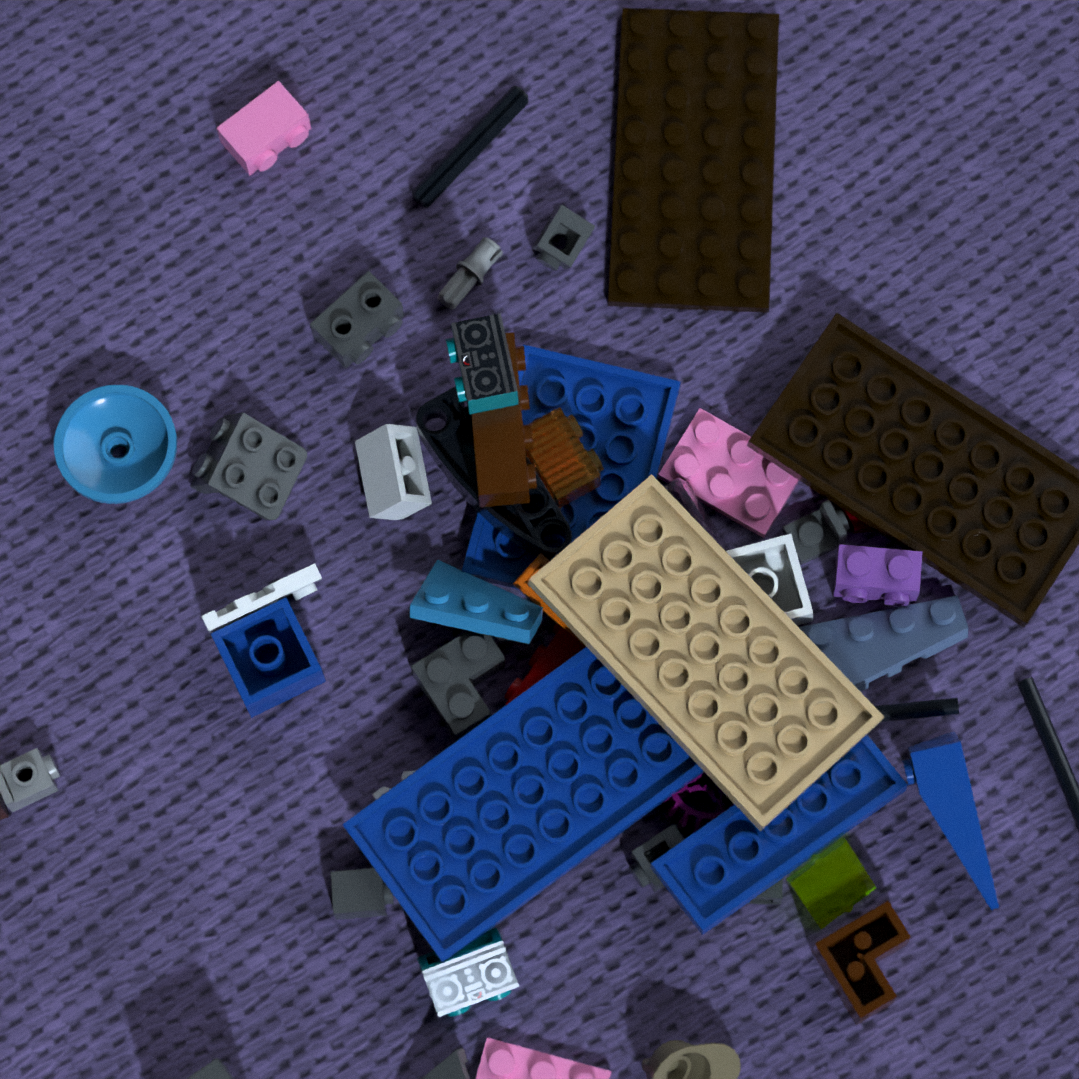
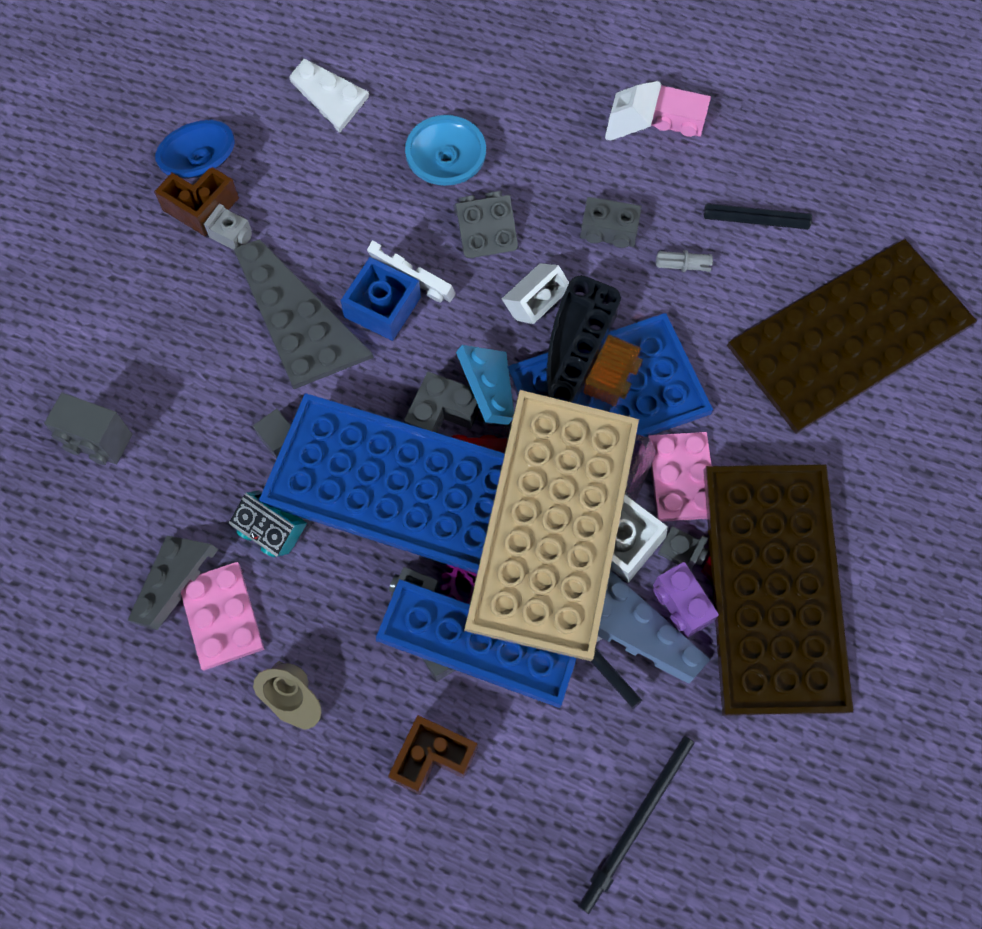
camera: 50 degrees right, 5 degrees down
brick [446,313,519,414] -> none
reddish brown brick [471,332,537,507] -> none
dark grey brick [532,205,595,271] -> none
clear neon green piece [787,837,877,930] -> none
blue wedge [902,732,999,910] -> none
none -> dark grey wing [234,239,374,389]
none -> white slope [605,81,661,141]

